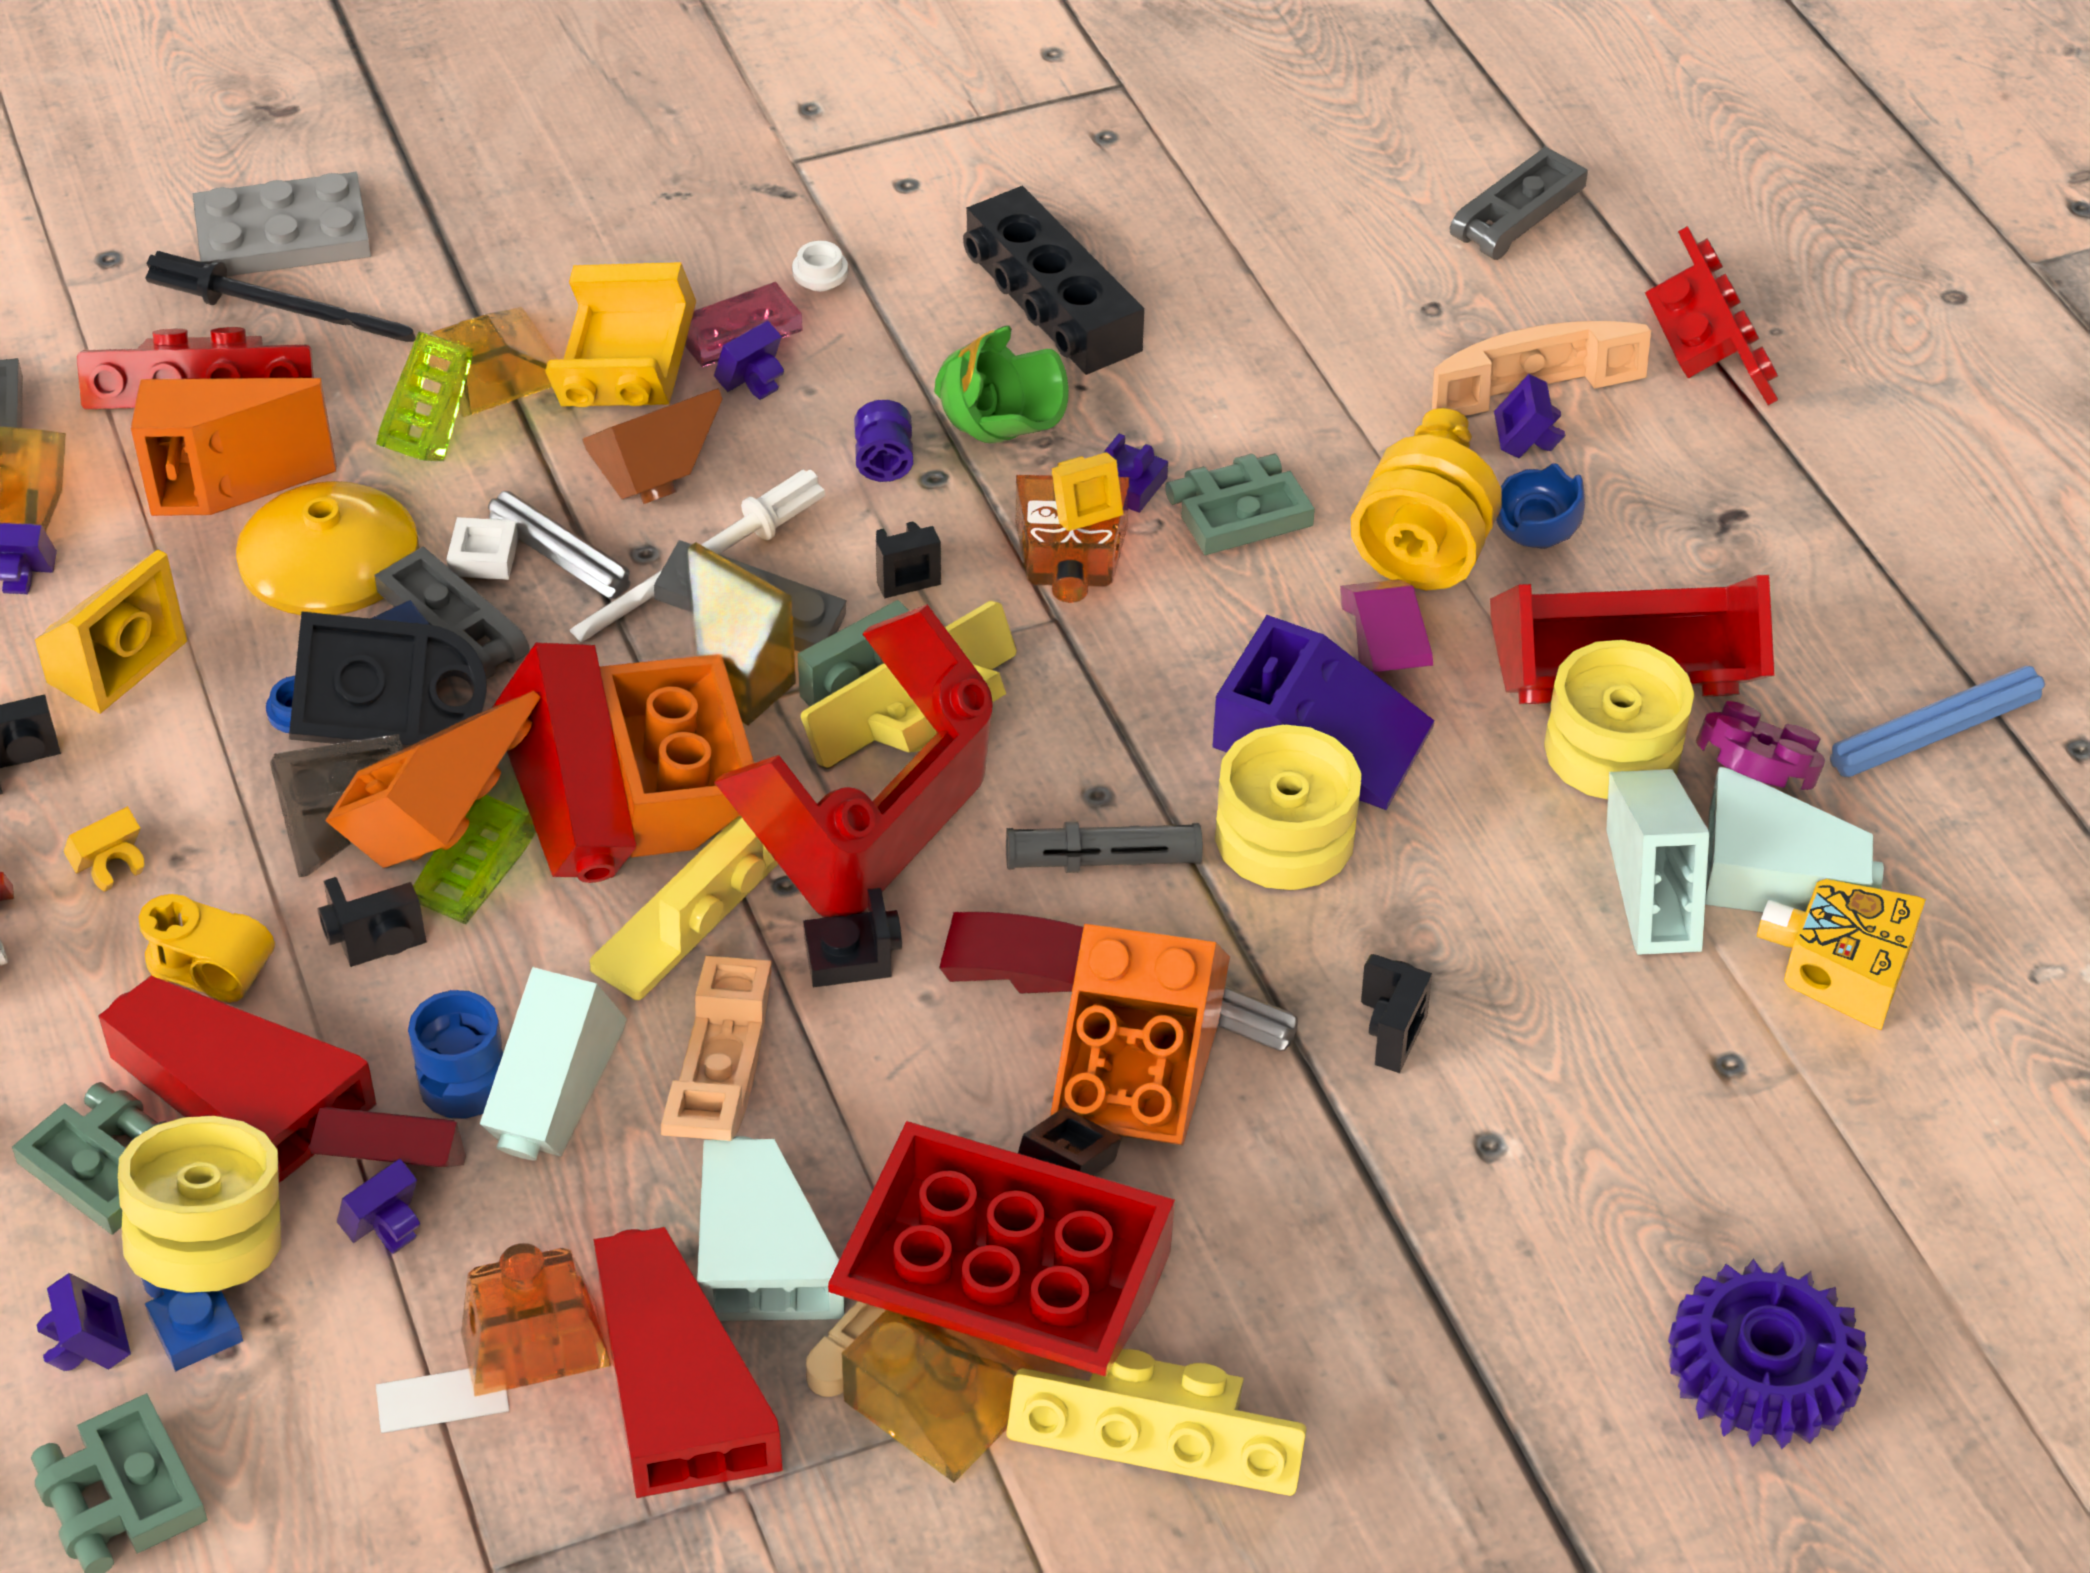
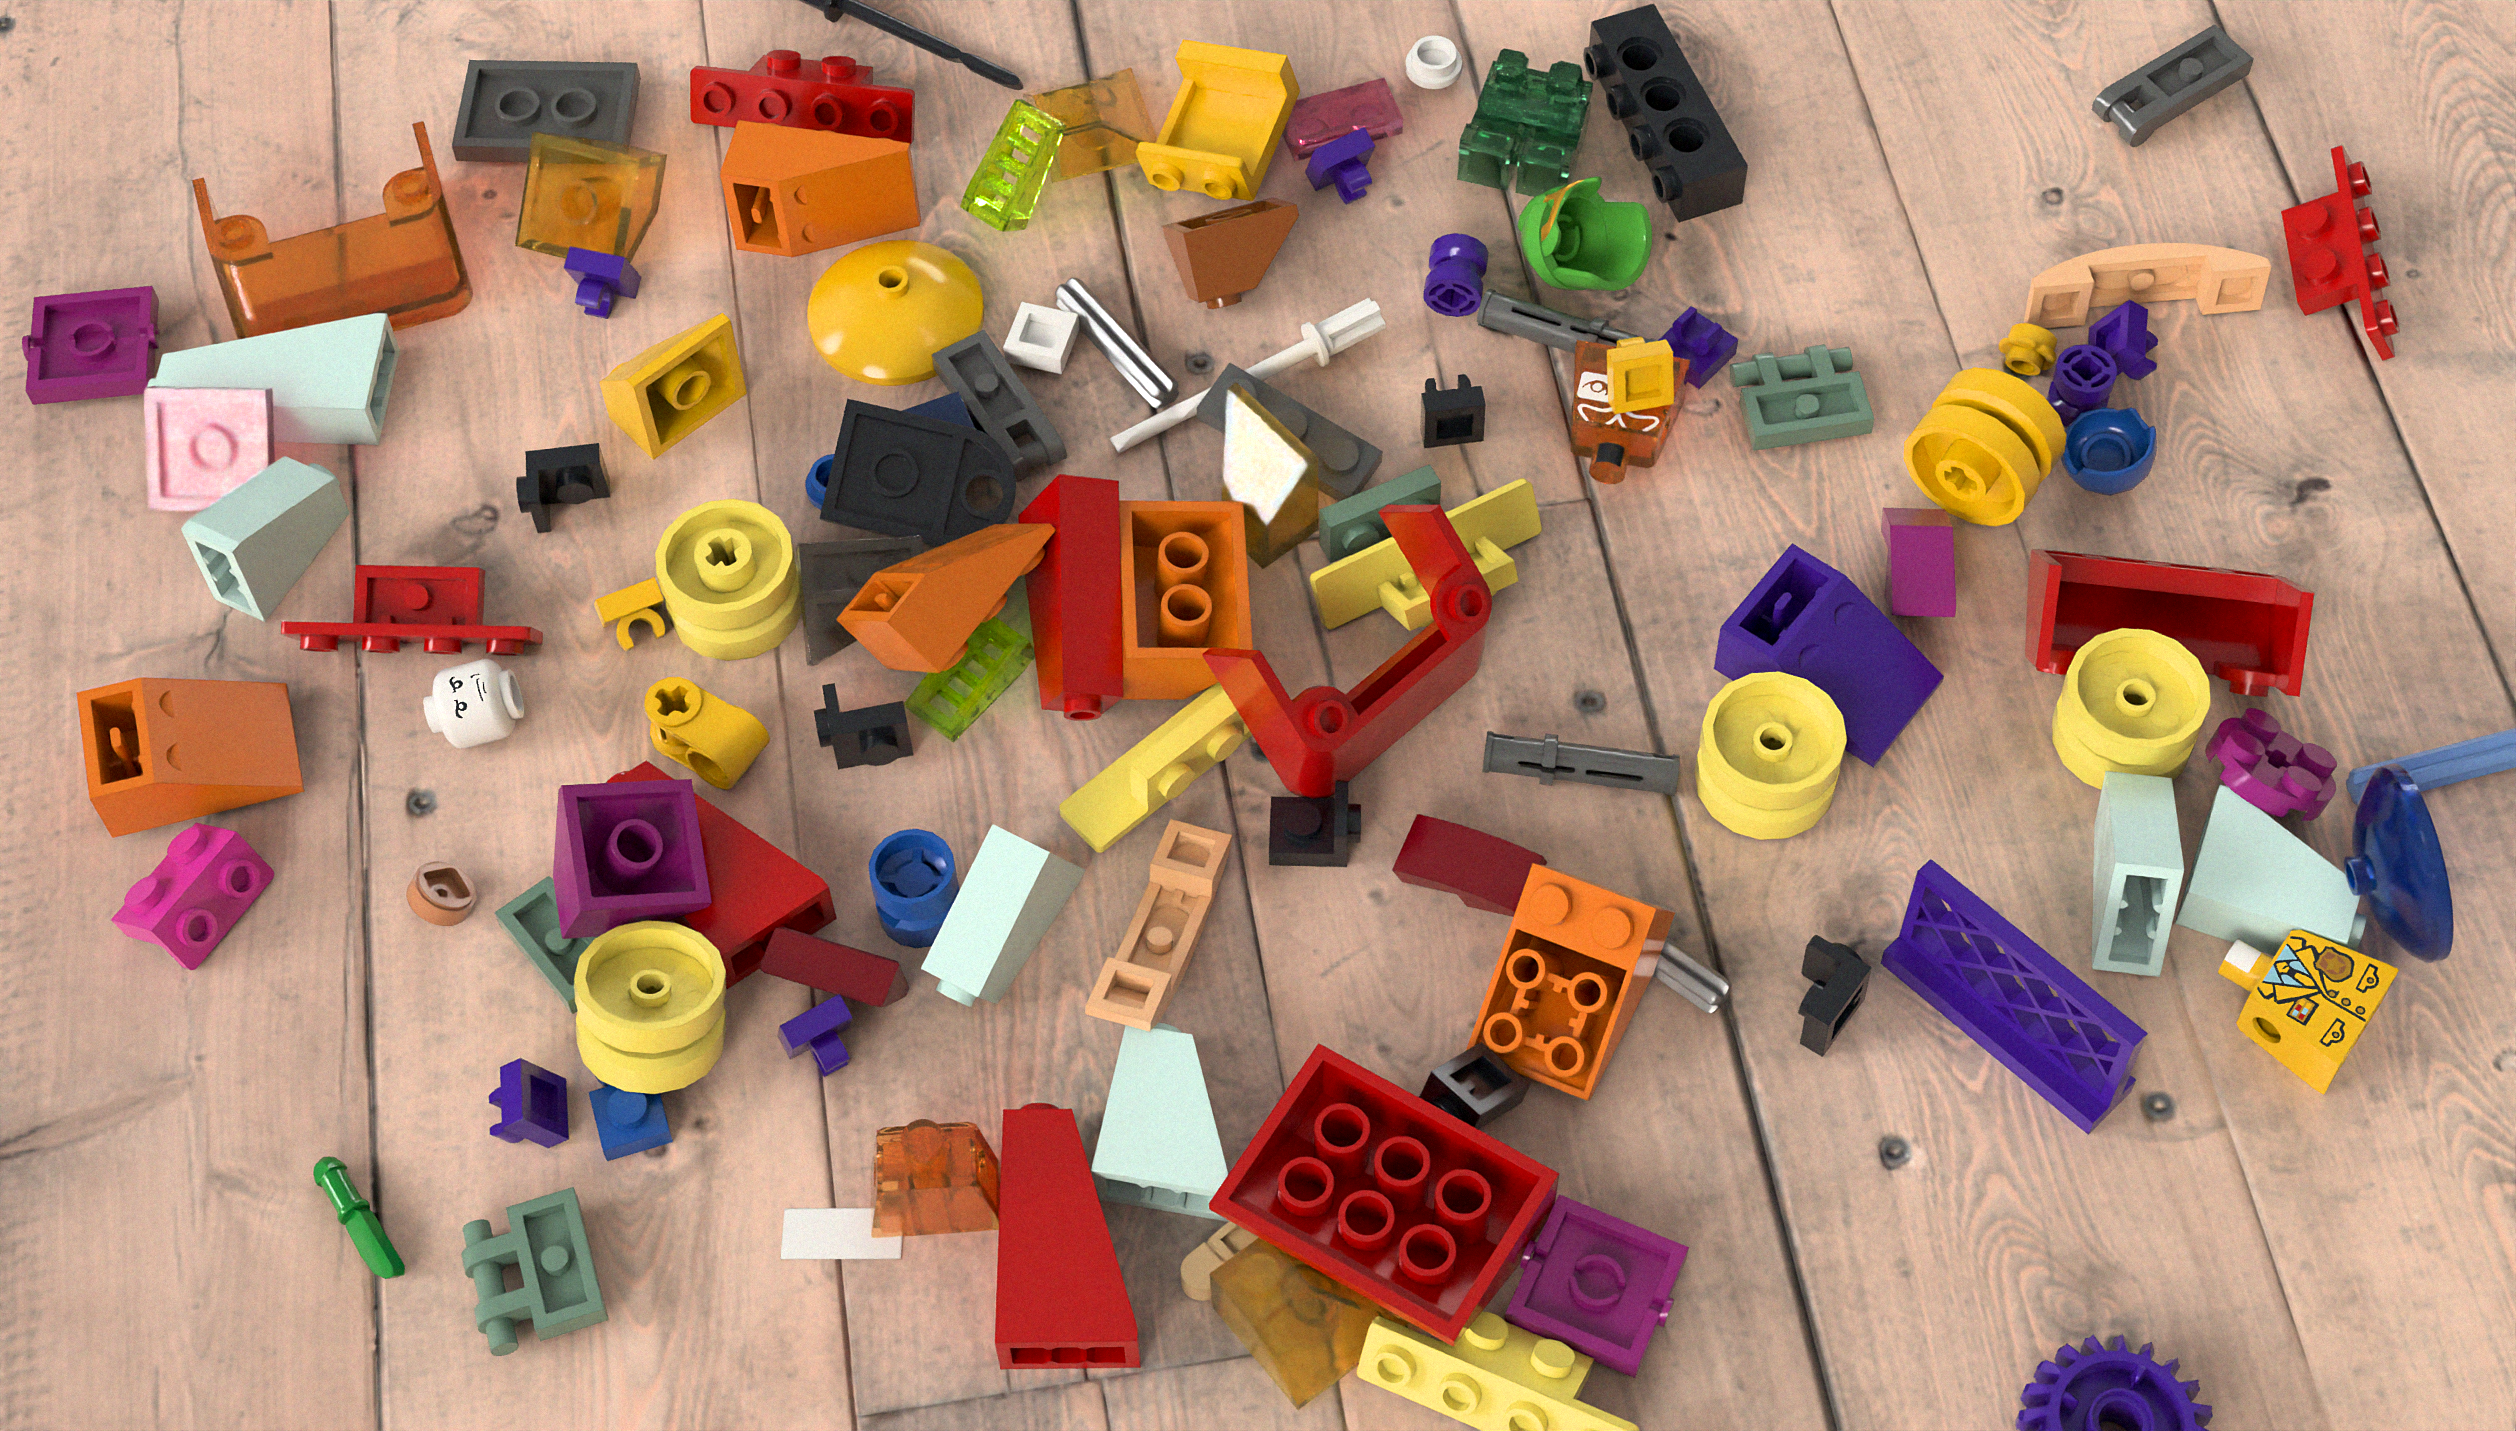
camera: 15 degrees right, 10 degrees up
none -> magenta slope [553,779,712,939]
none -> light yellow wheel [655,499,804,661]
none -> clear green hips [1457,48,1593,197]
none -> dark grey pin [1477,289,1657,366]
none -> magenta plate [1505,1194,1689,1378]
none -> dark purple fence [1881,859,2148,1135]
none -> dark purple wheel [2046,344,2117,427]
none -> clear blue dish [2344,763,2454,963]

